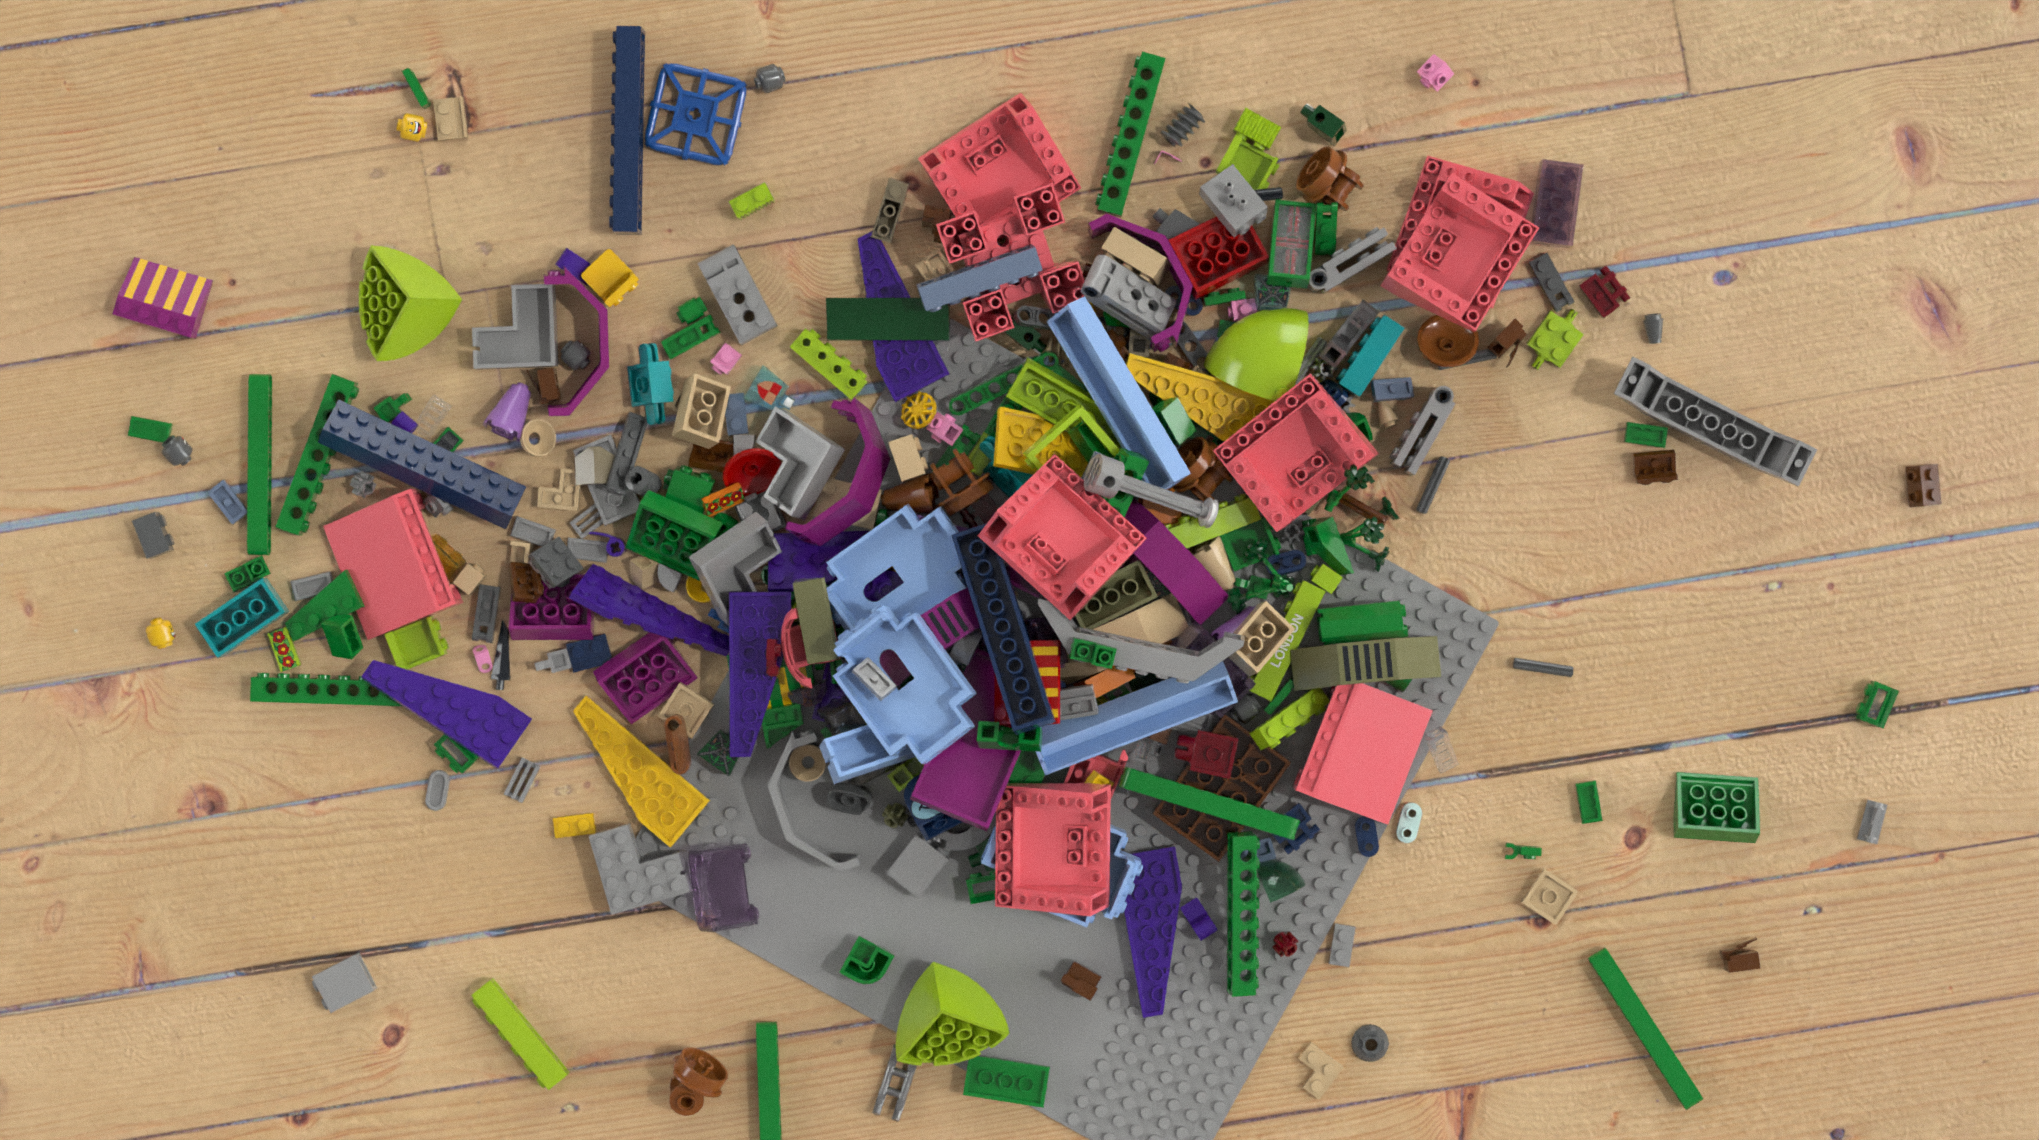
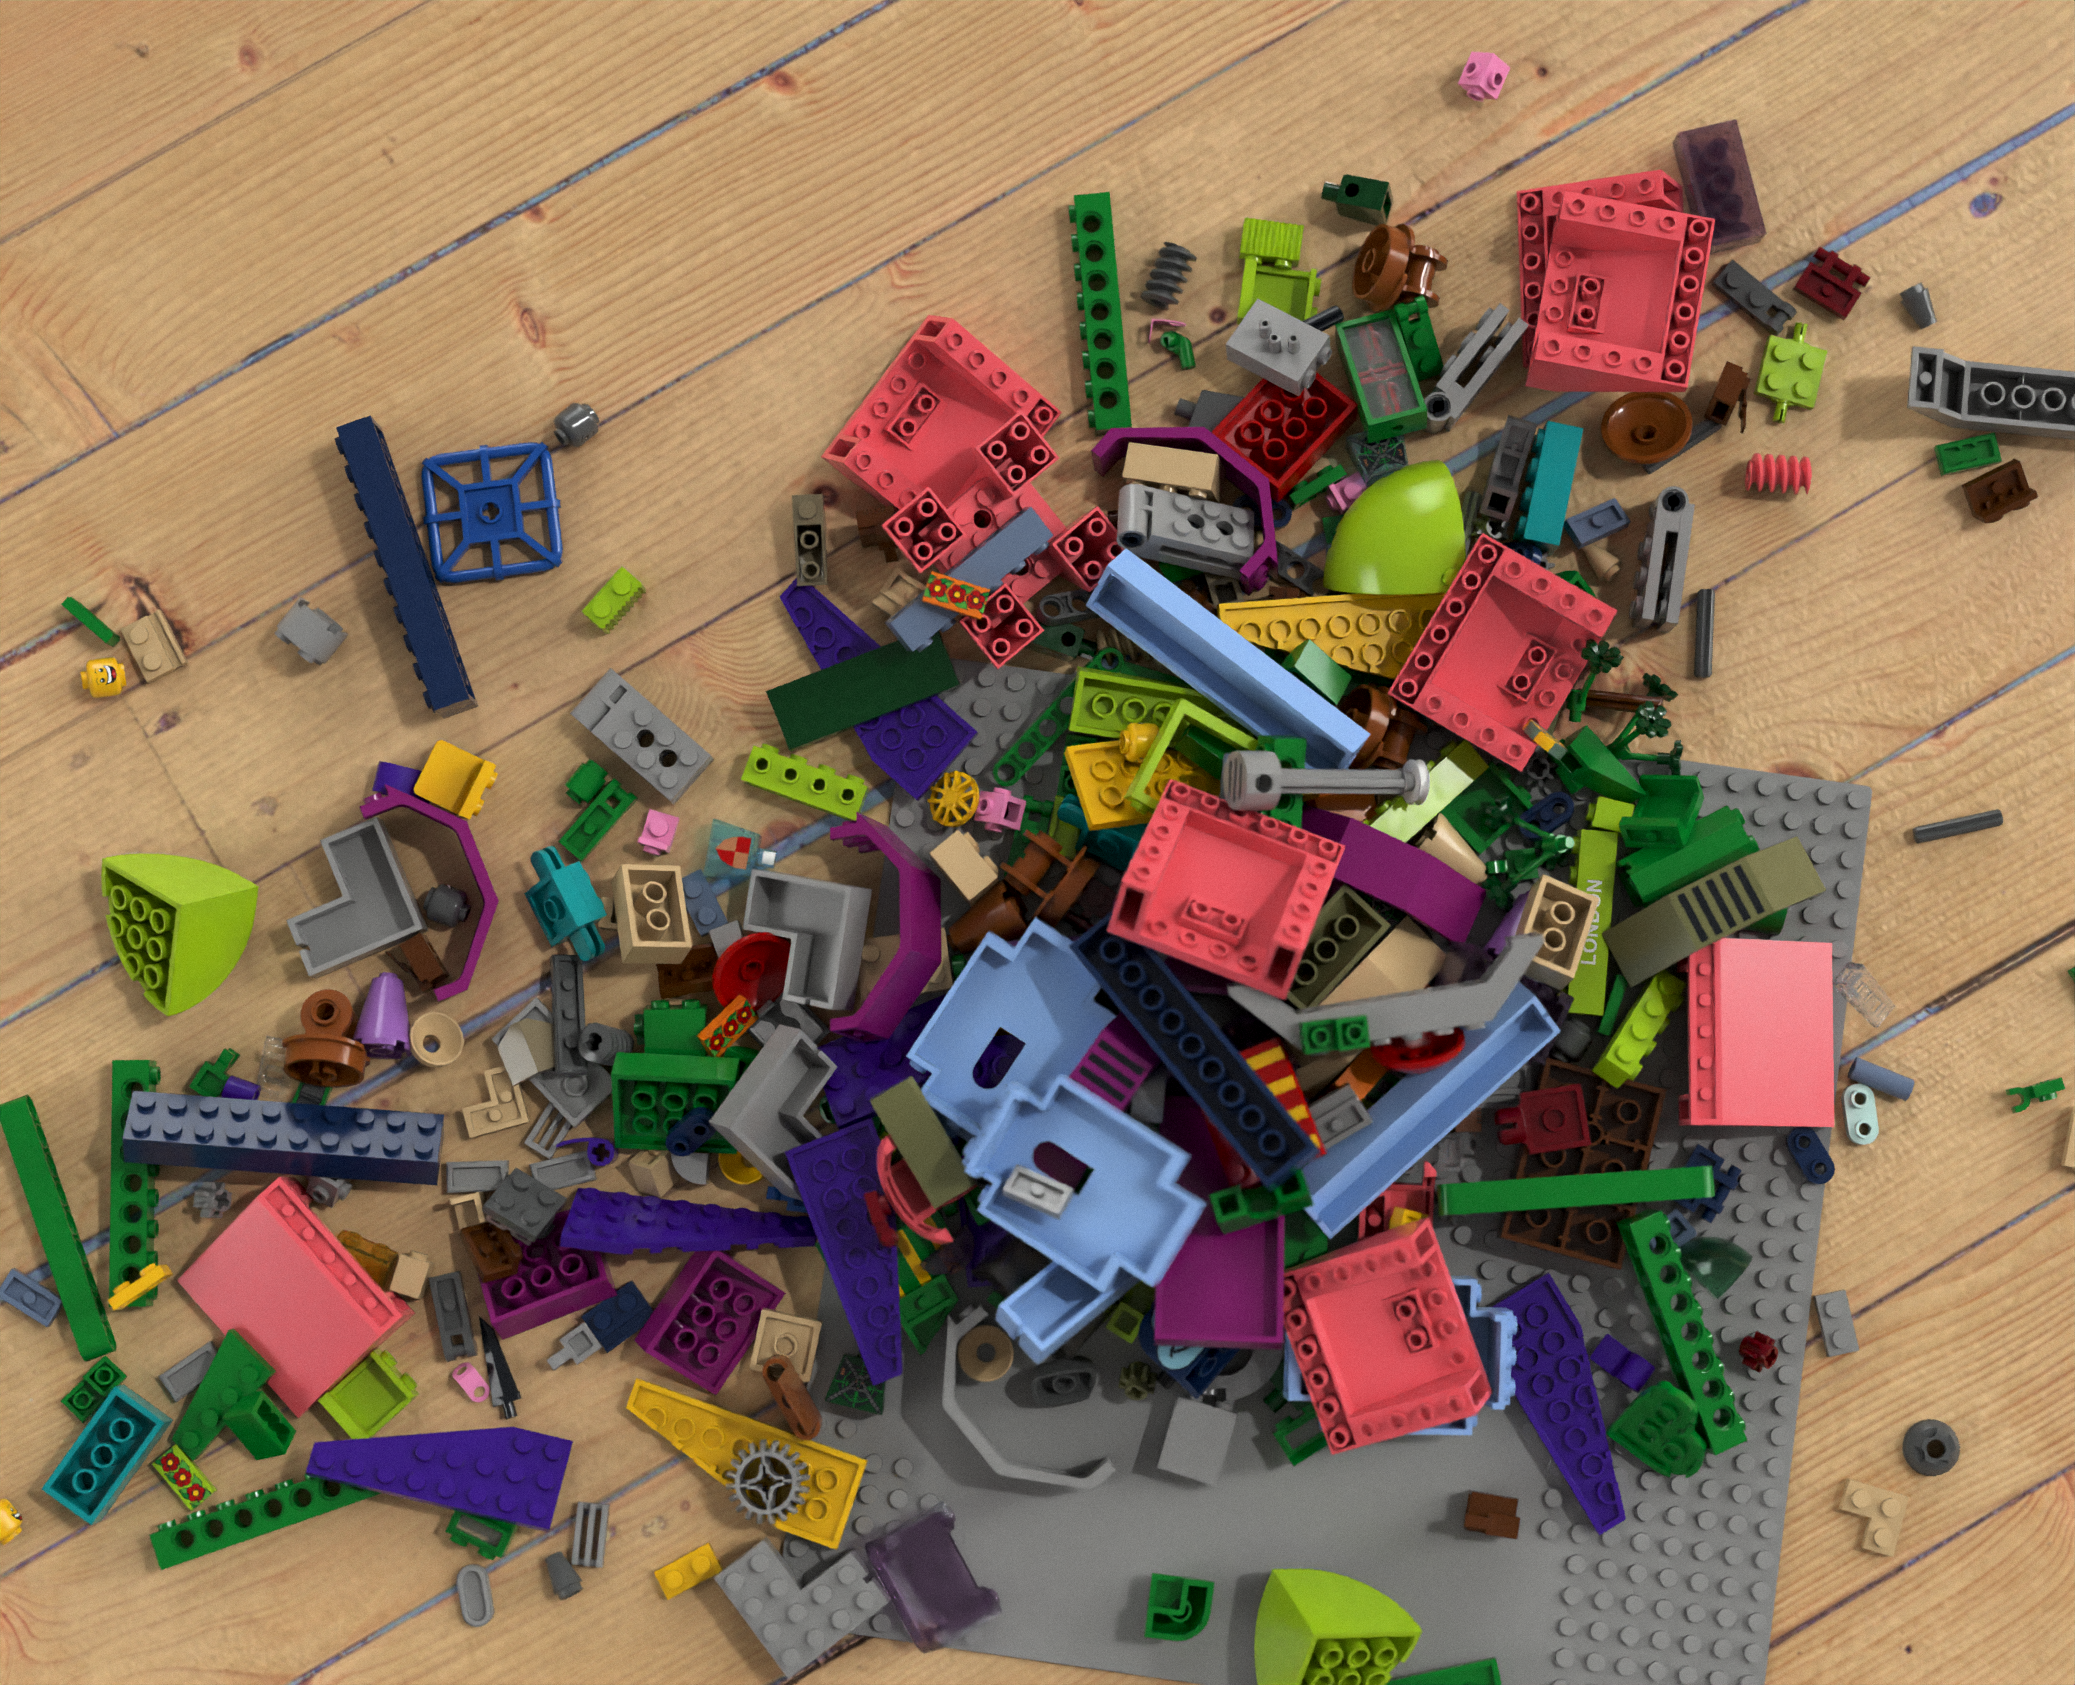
camera: 15 degrees left, 5 degrees down
none -> yellow plate [107,1263,173,1310]
none -> light grey brick [275,597,348,665]
none -> dark orange piece [282,989,371,1088]
none -> dark grey cone [545,1551,583,1601]
none -> dark blue plate [666,1107,716,1156]
none -> light grey gear [726,1439,810,1525]
none -> tile [922,571,990,620]
none -> yellow head [1119,723,1160,762]
none -> green arm [1160,331,1196,370]
none -> red dish [1371,1026,1465,1074]
none -> piece [1522,719,1568,760]
none -> green plate [1606,1380,1707,1478]
none -> green panel [1619,774,1705,849]
none -> coral piece [1745,453,1812,495]
none -> sand blue piece [1848,1057,1915,1101]

